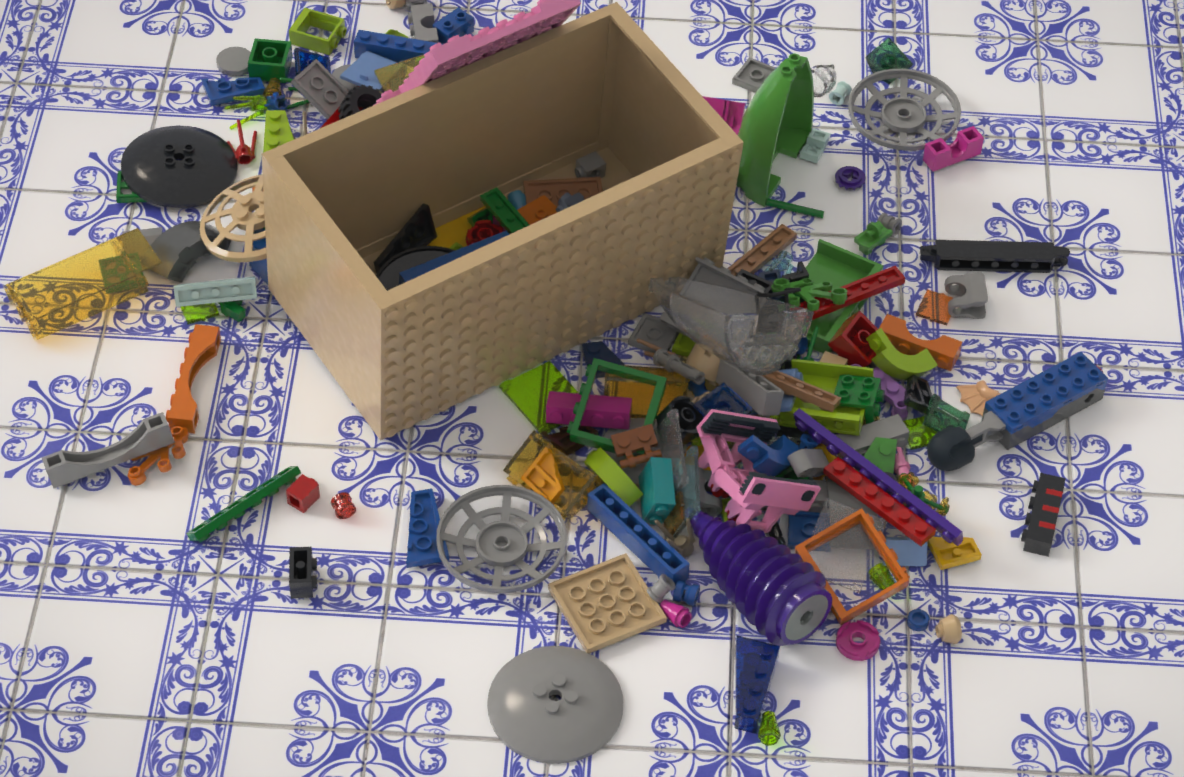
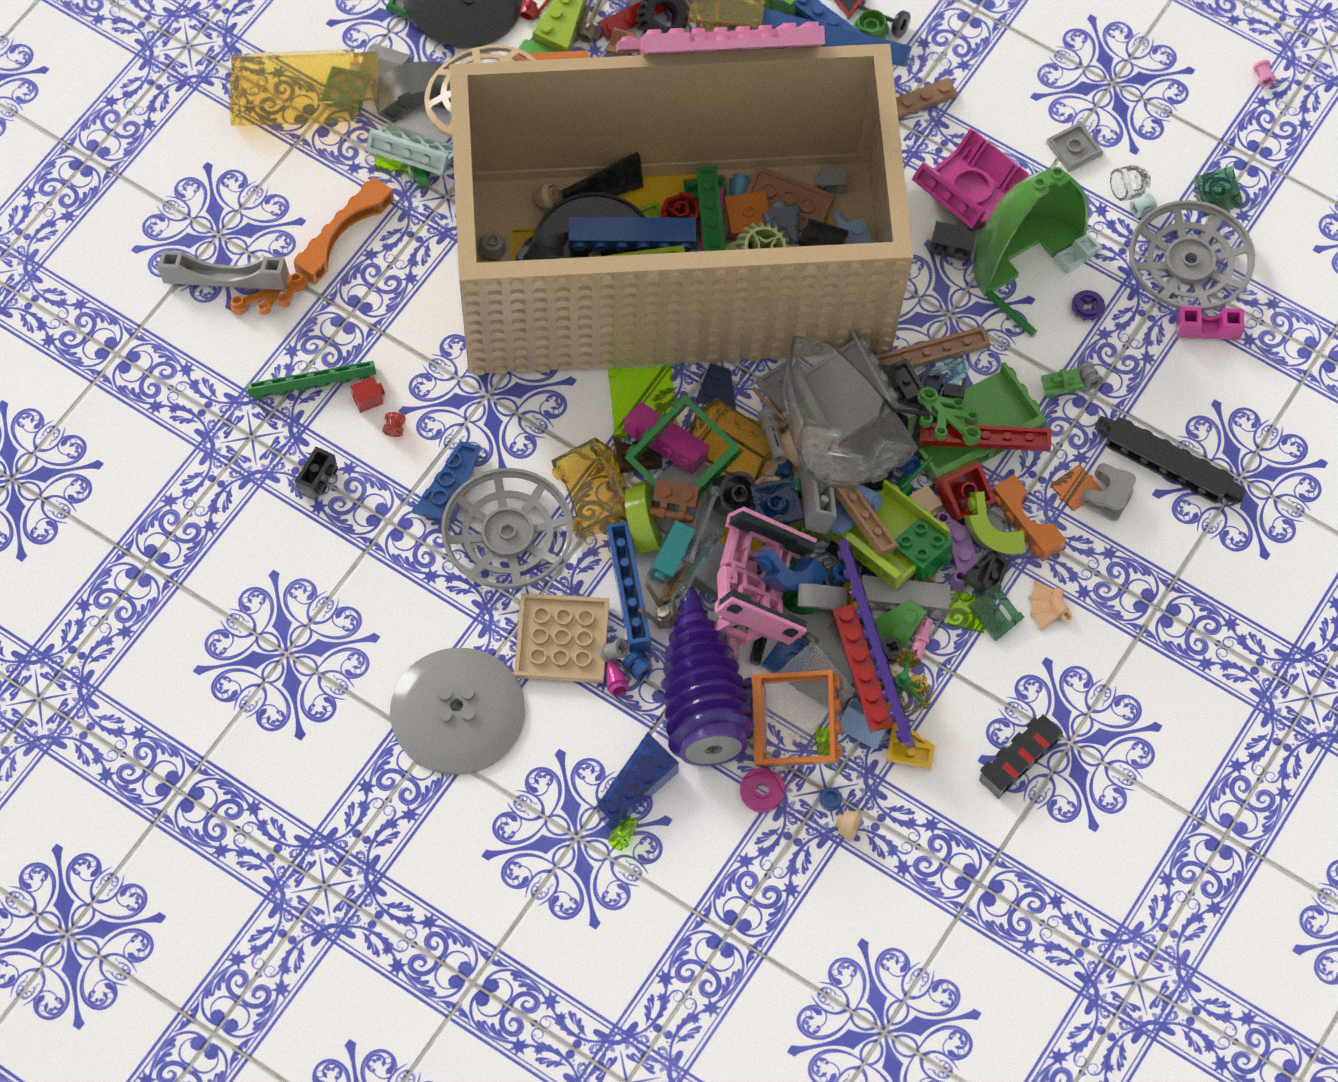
camera: 30 degrees right, 15 degrees up
light orange wing [521,446,565,504] -> none
piece [927,352,1108,471] -> none

